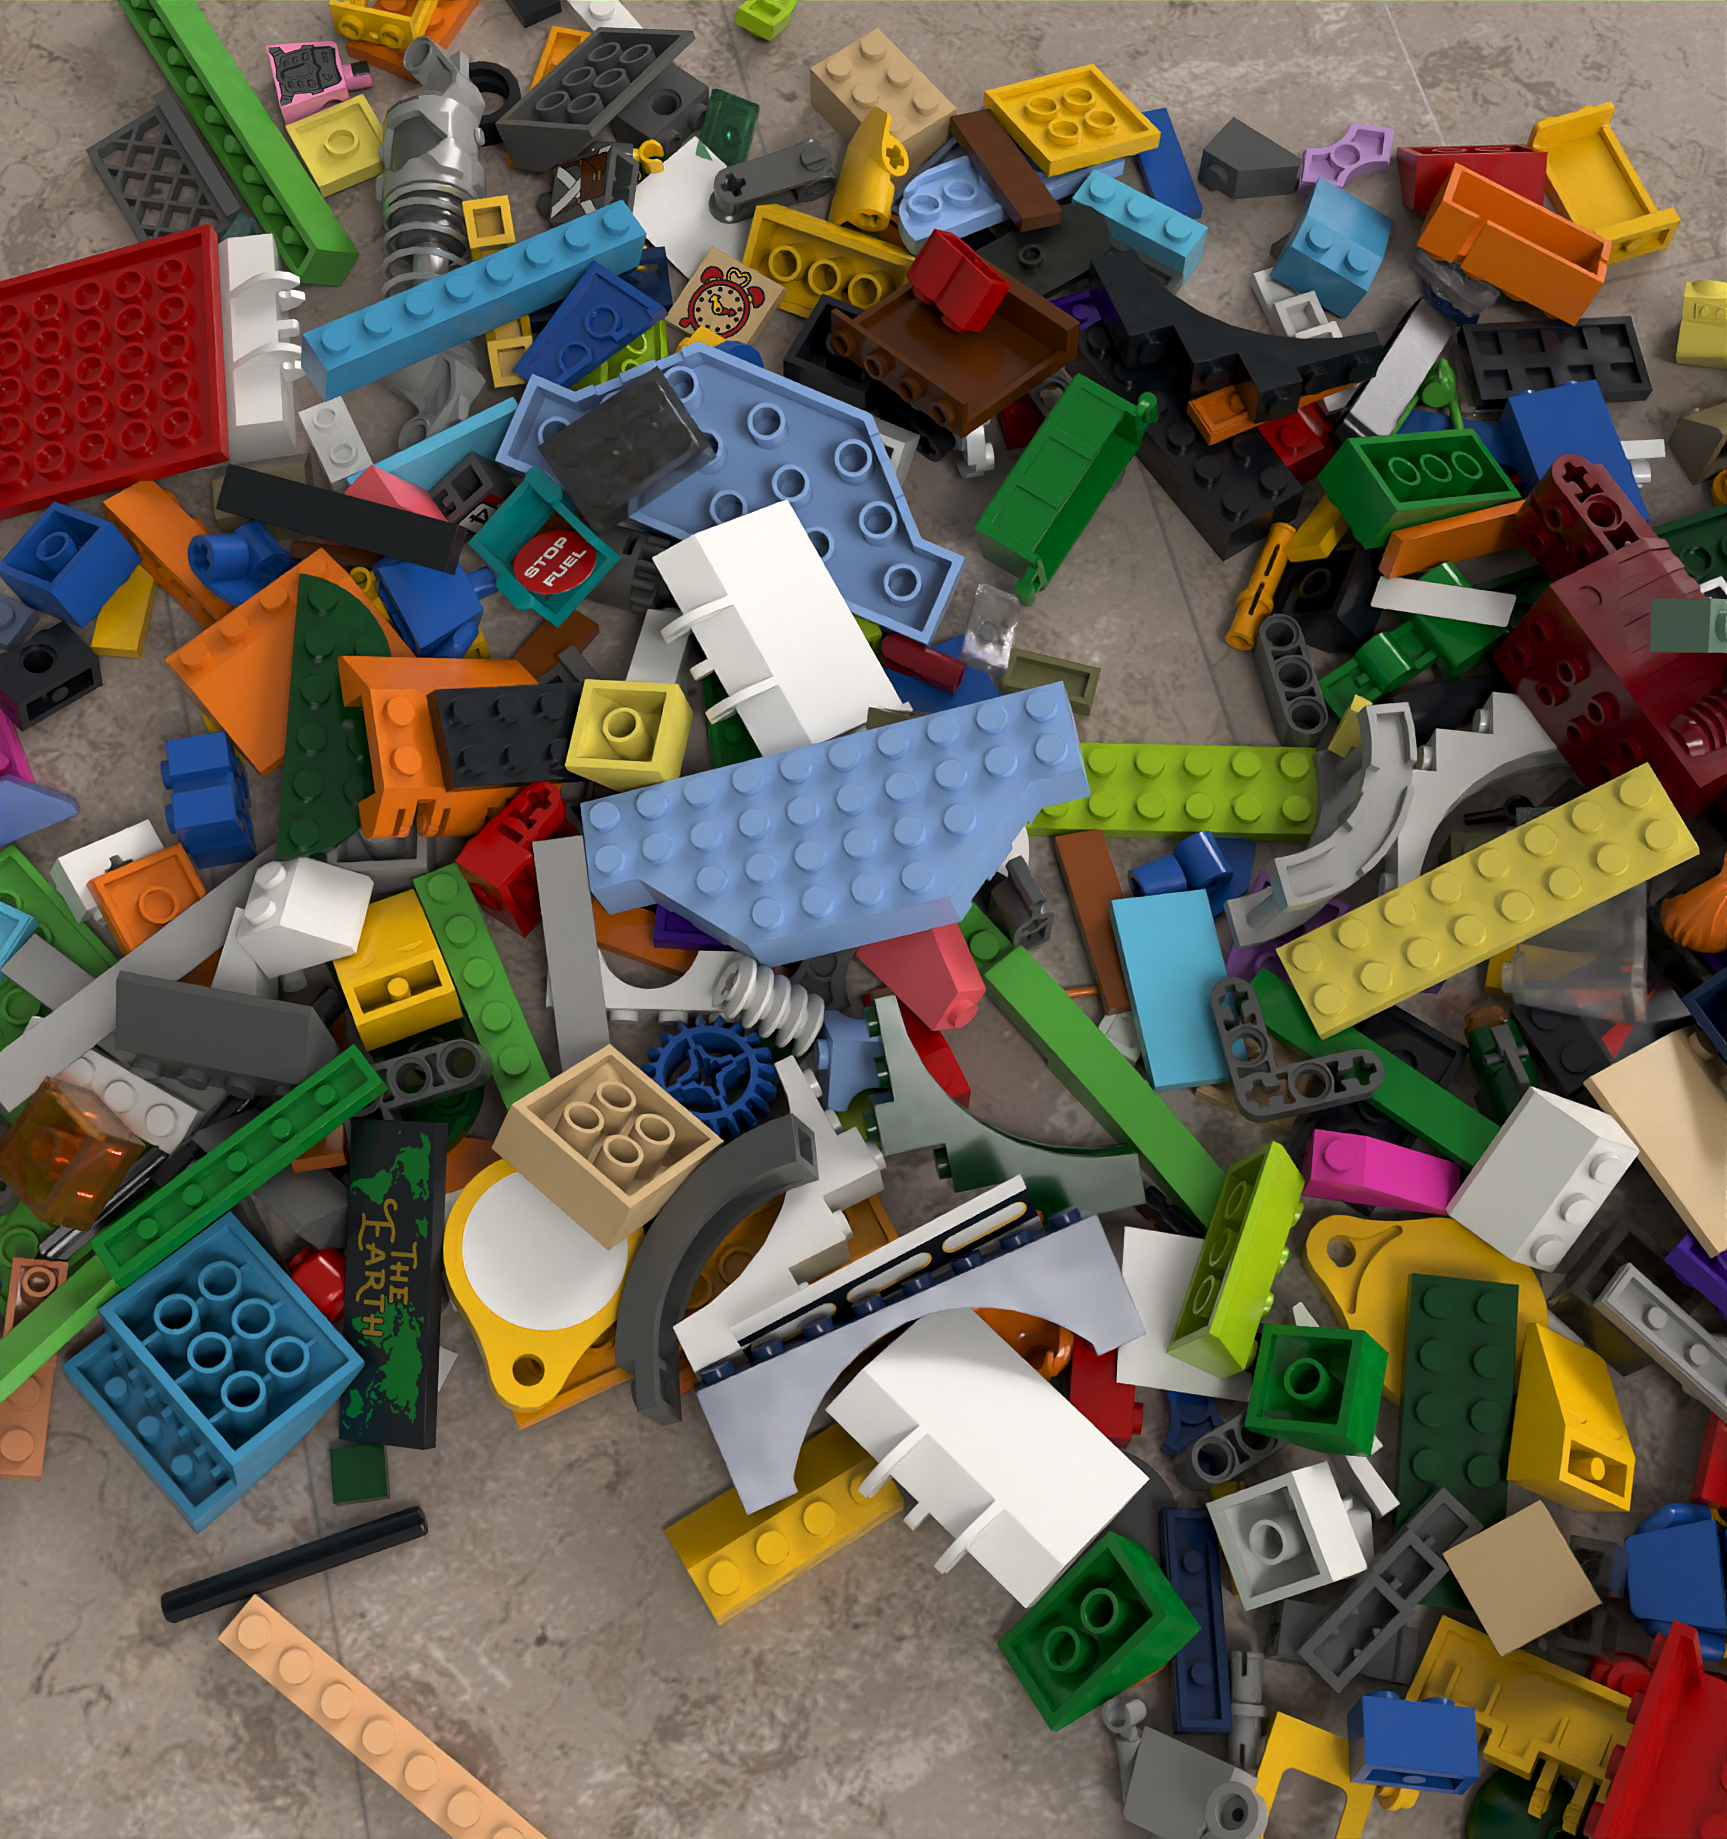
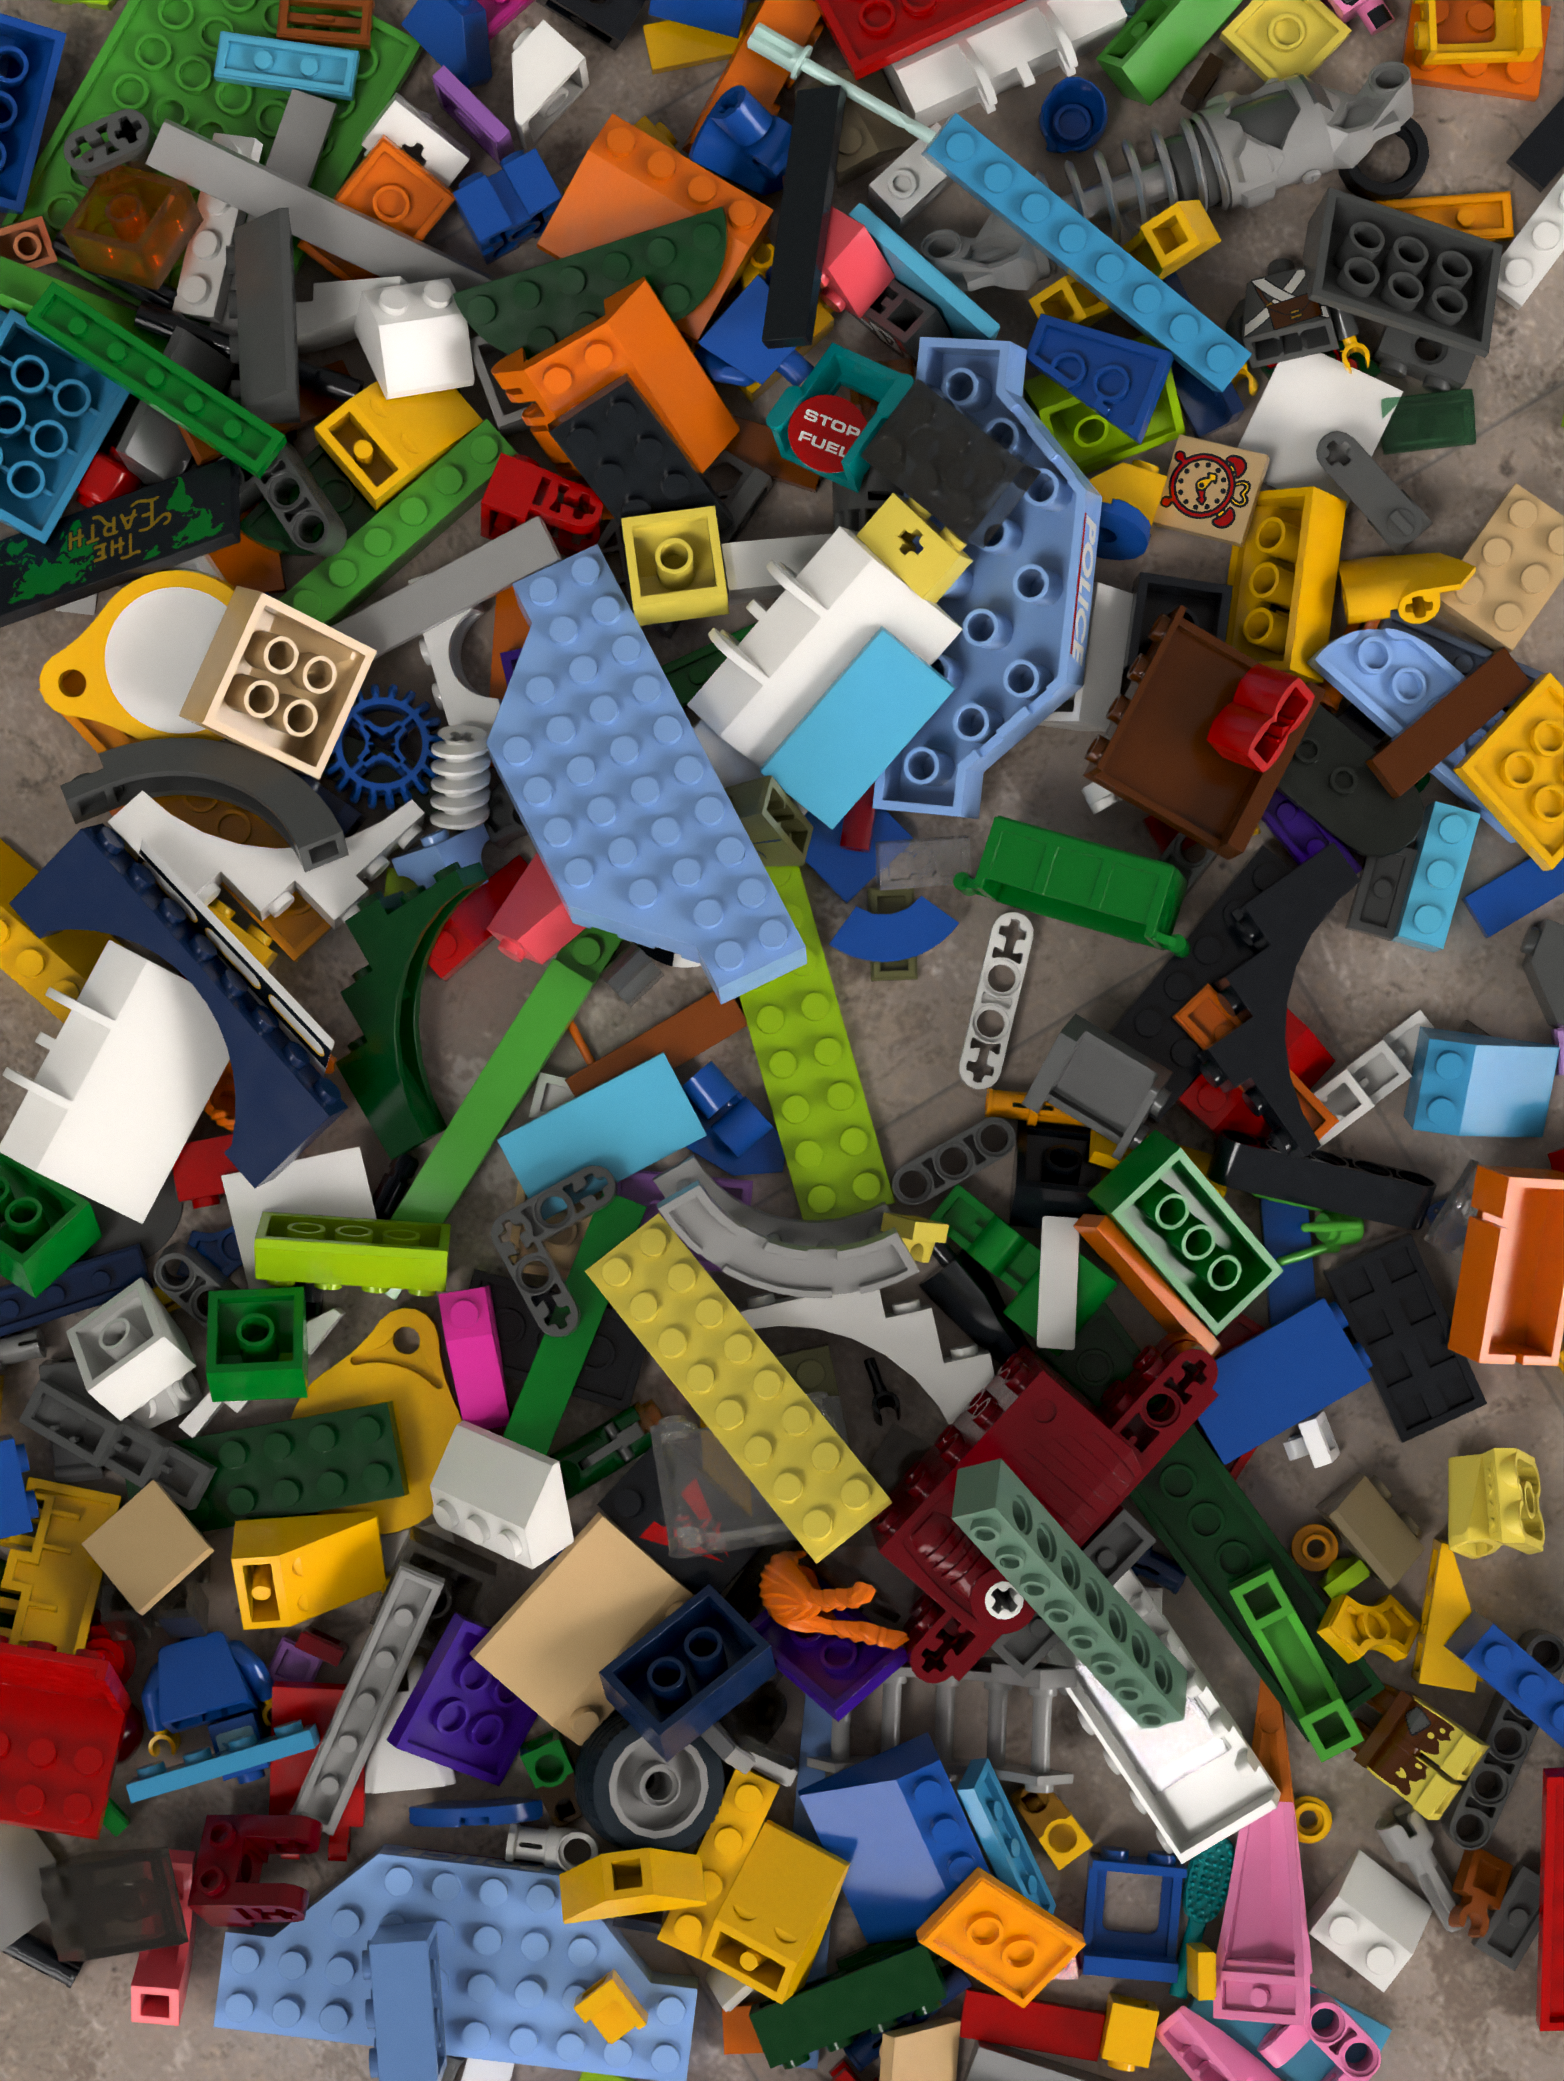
camera: 70 degrees right, 20 degrees up
none -> medium lavender tile [268,1635,324,1682]
none -> dark red tile [294,1626,349,1667]
none -> medium lavender tile [432,65,515,168]
none -> white slope [512,20,590,152]
none -> light aqua piece [747,22,937,144]
none -> medium azure tile [760,626,955,830]
none -> blue tile [829,896,959,962]
none -> light yellow brick [856,493,973,603]
none -> white beam [958,912,1034,1090]
none -> dark grey panel [1022,1014,1173,1161]
none -> blue hair [1039,76,1109,154]
none -> dark brown tile [1180,52,1224,113]

